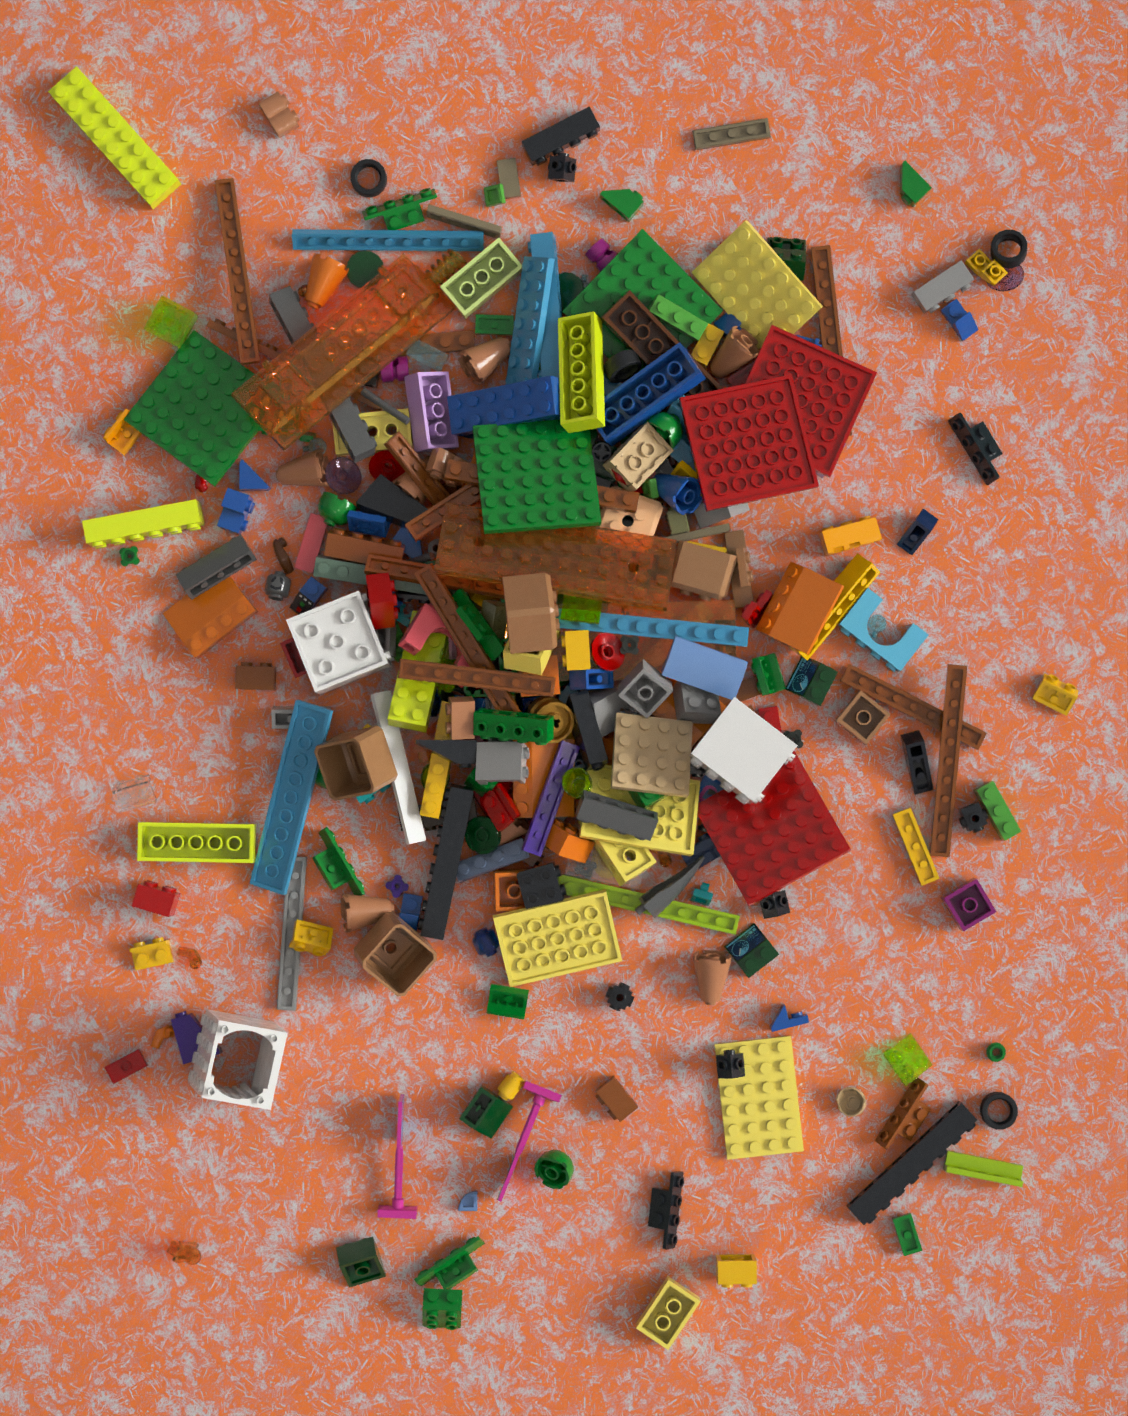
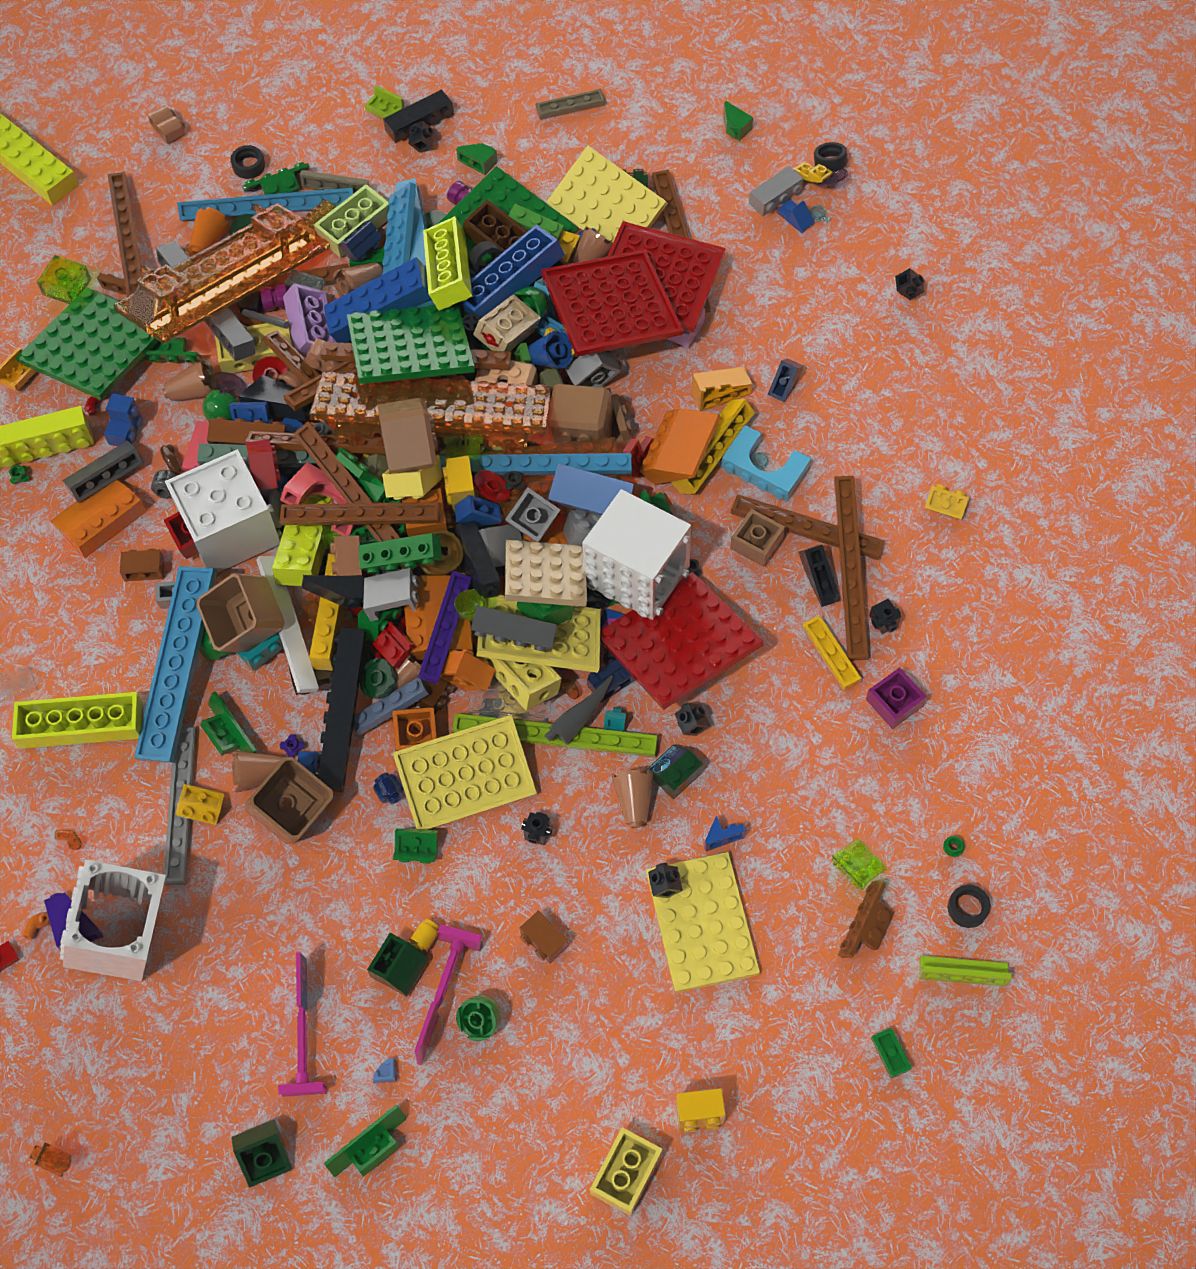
camera: 10 degrees left, 25 degrees down
yellow bracket [129,937,174,971] -> none
red brick [132,880,181,917] -> none
blue slope [239,459,271,491] -> none
green bracket [422,1288,463,1330] -> none
bright green tile [484,184,506,207] -> none
dark tan tile [497,158,521,199] -> none
black bracket [517,862,567,909] -> none
black bracket [648,1171,684,1250] -> none
slope [785,657,838,707] -> none
tan hair [836,1087,866,1117] -> none
black brick [846,1101,977,1225] -> none
black bracket [948,413,1003,485] -> none
bright green brick [973,781,1022,841] -> none
none -> dark blue brick [339,221,382,261]
none -> lime bracket [365,85,404,119]
none -> clear light blue piece [810,205,830,223]
none -> black brick [895,268,924,300]

